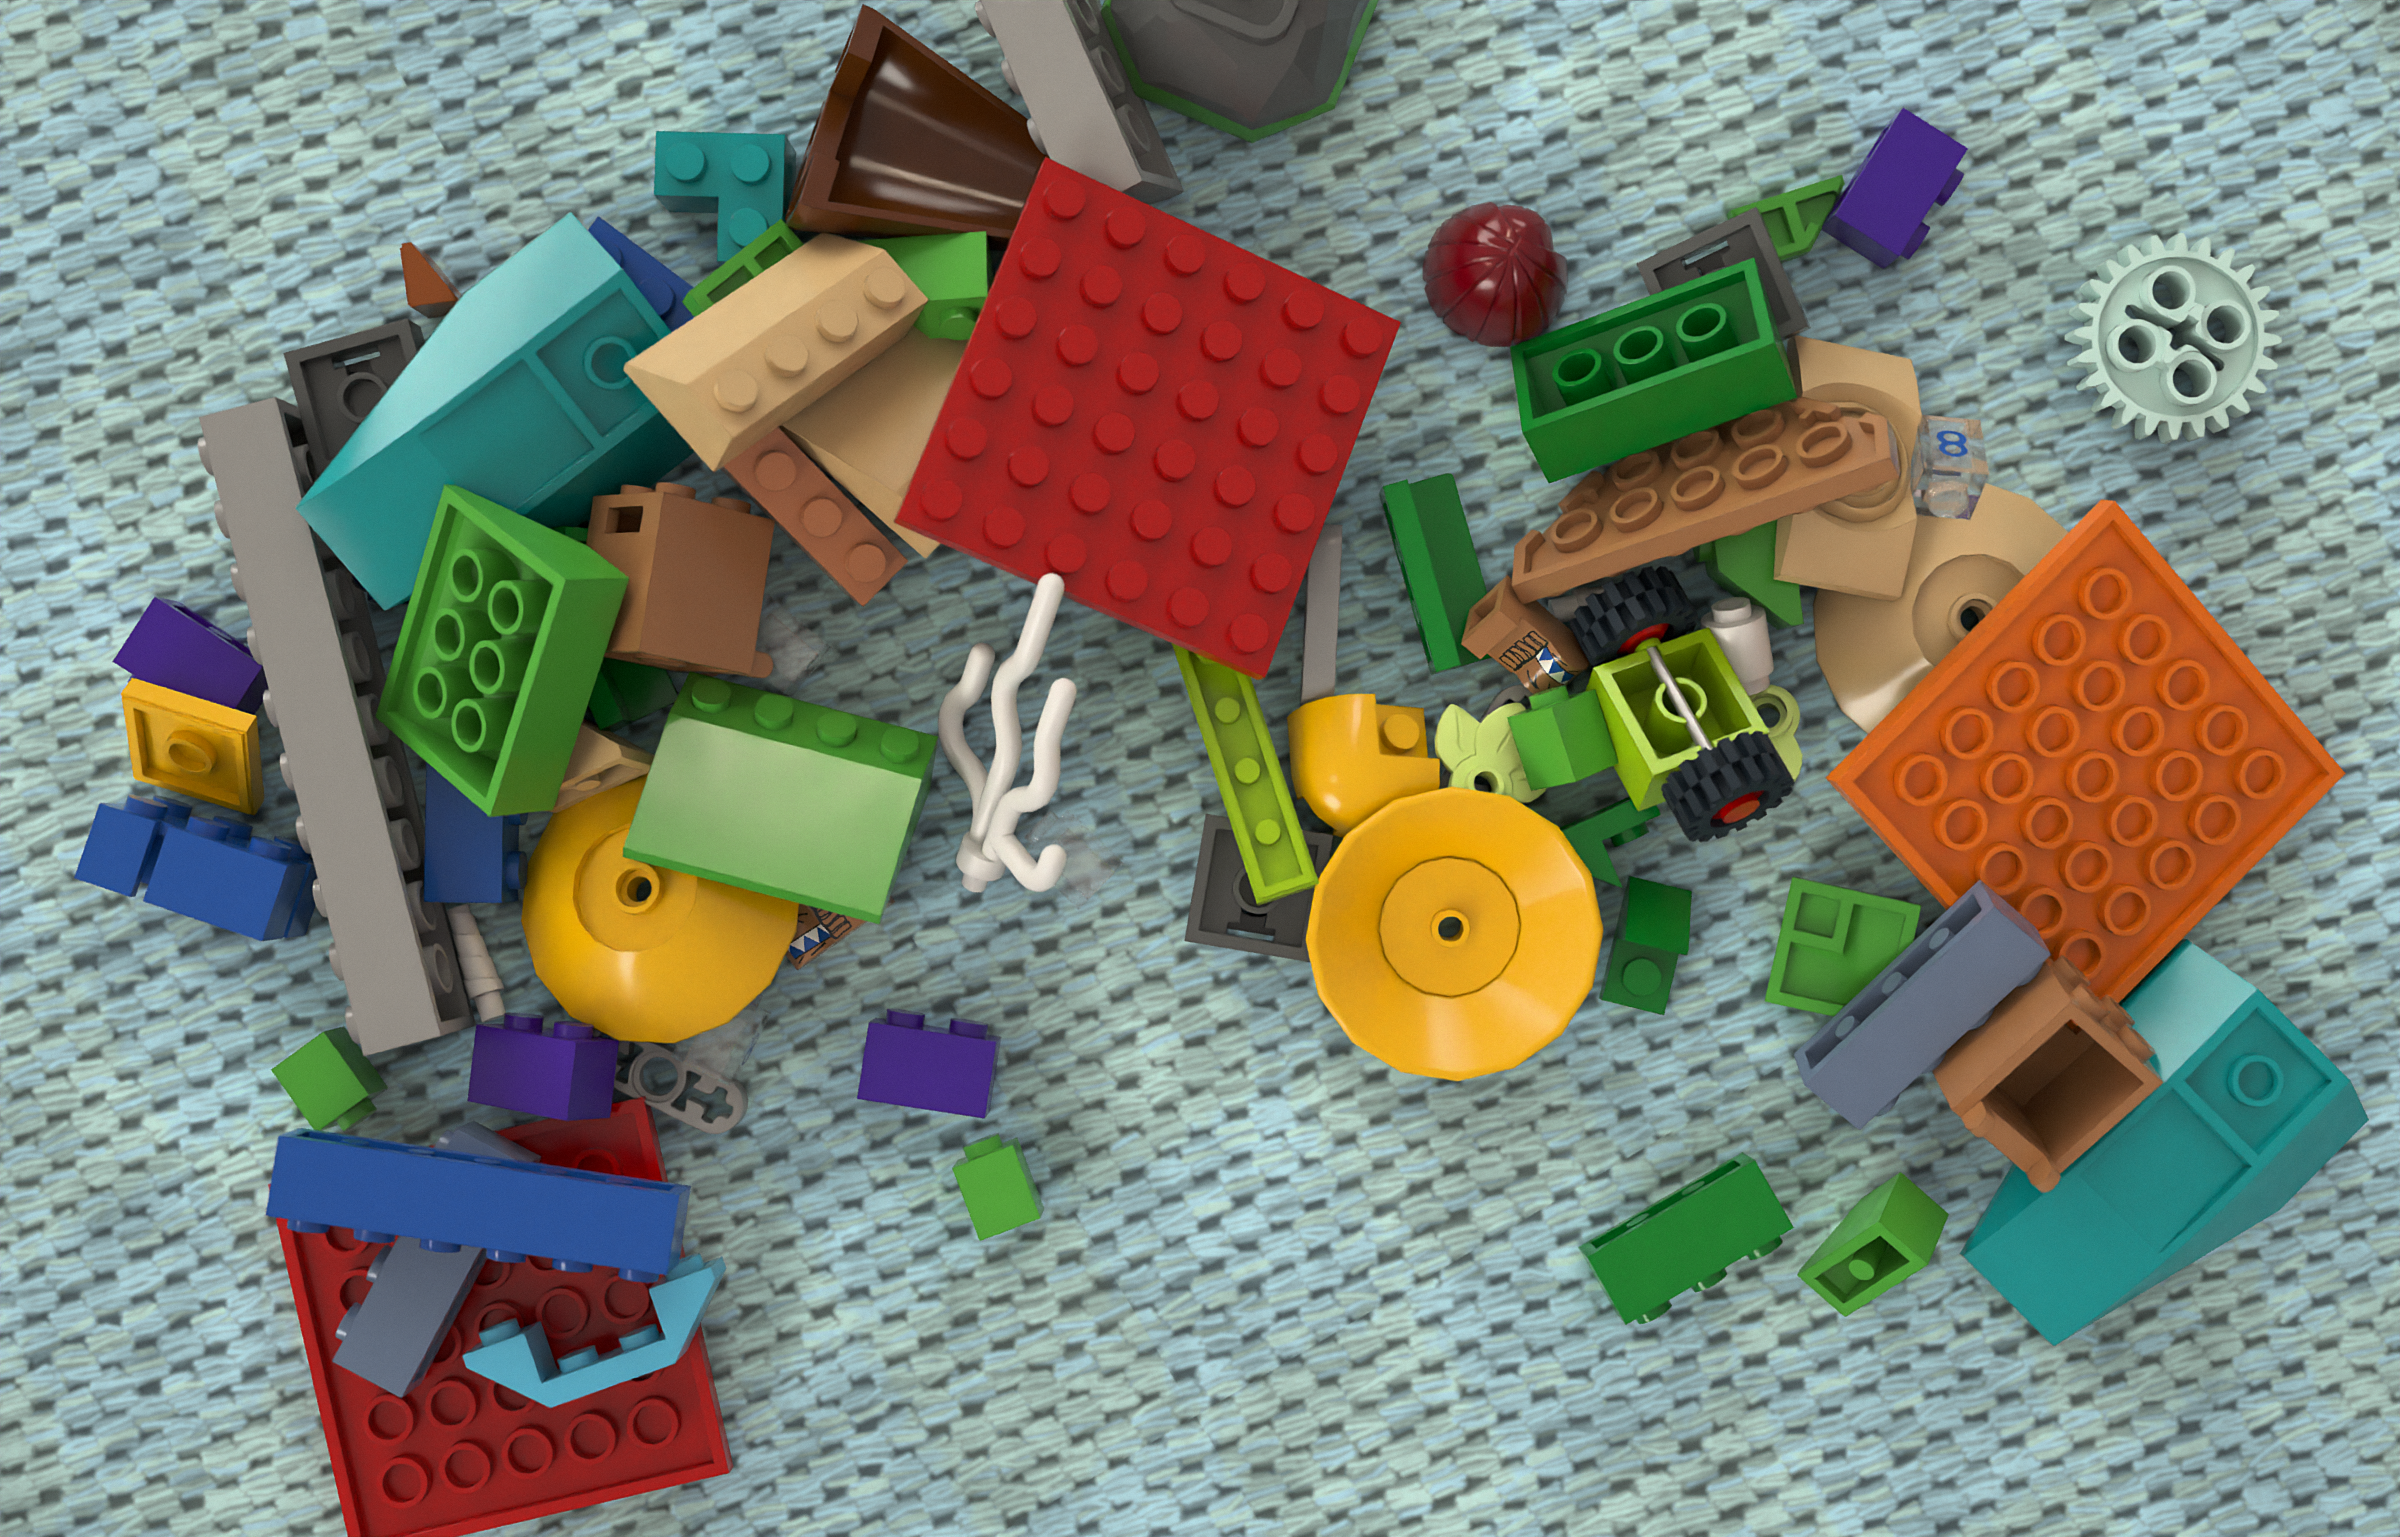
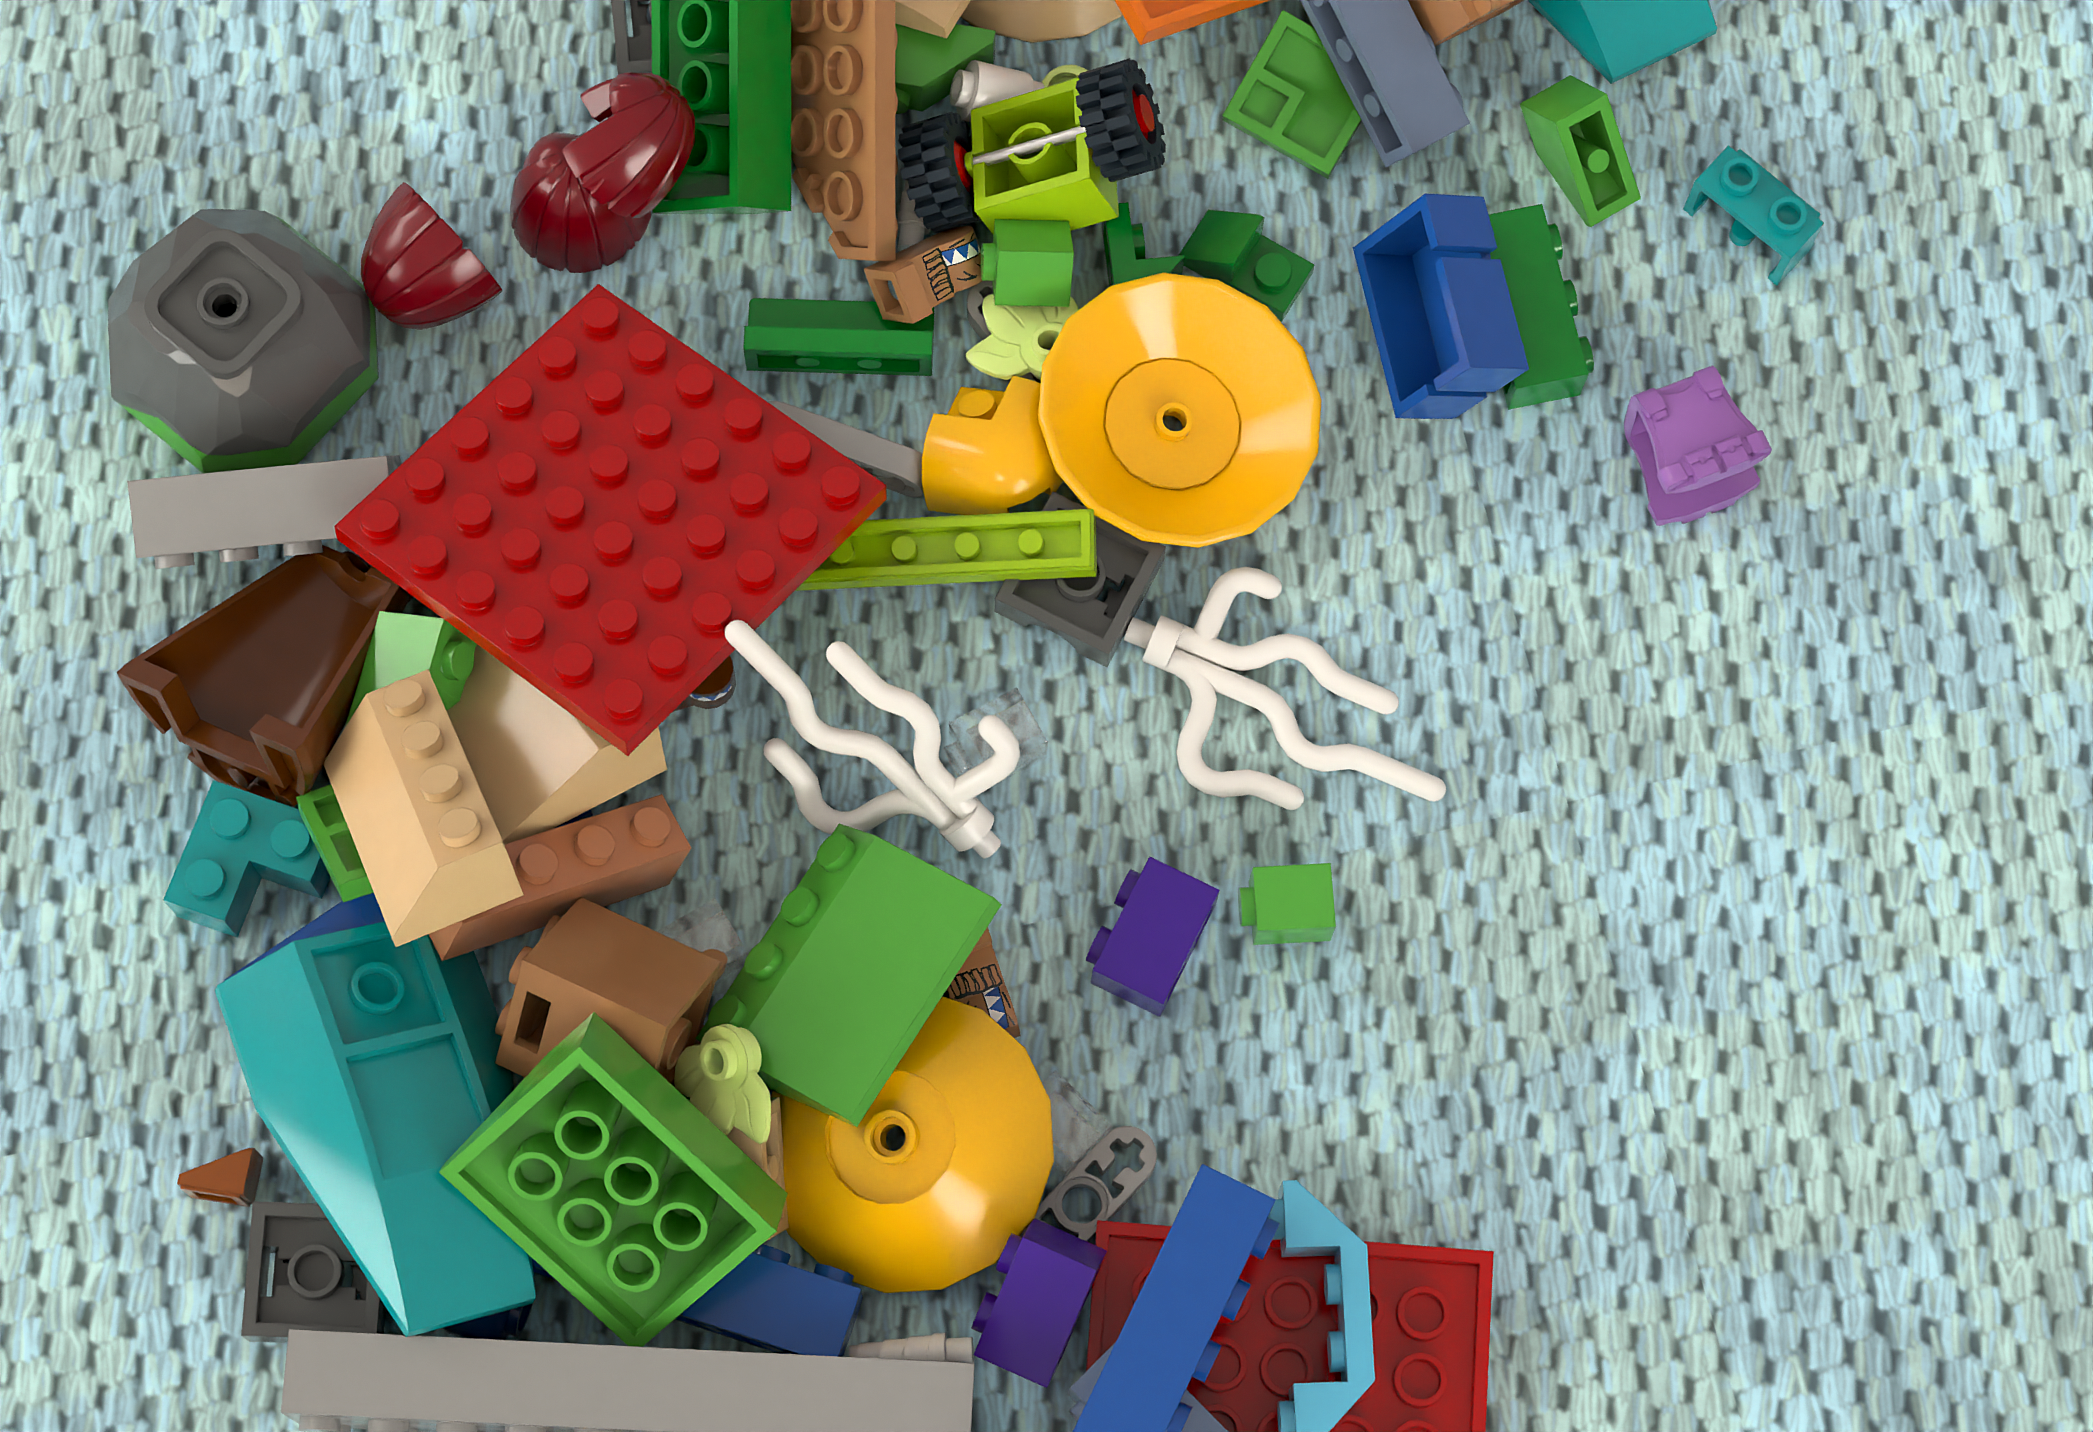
camera: 80 degrees left, 15 degrees down
none -> dark red hair [360,182,502,330]
none -> dark red hair [562,72,695,218]
none -> yellowish green plate [674,1024,771,1144]
none -> white plant [1123,567,1446,810]
none -> blue piece [1353,193,1529,419]
none -> medium lavender piece [1624,365,1772,526]
none -> teal window [1683,145,1824,286]

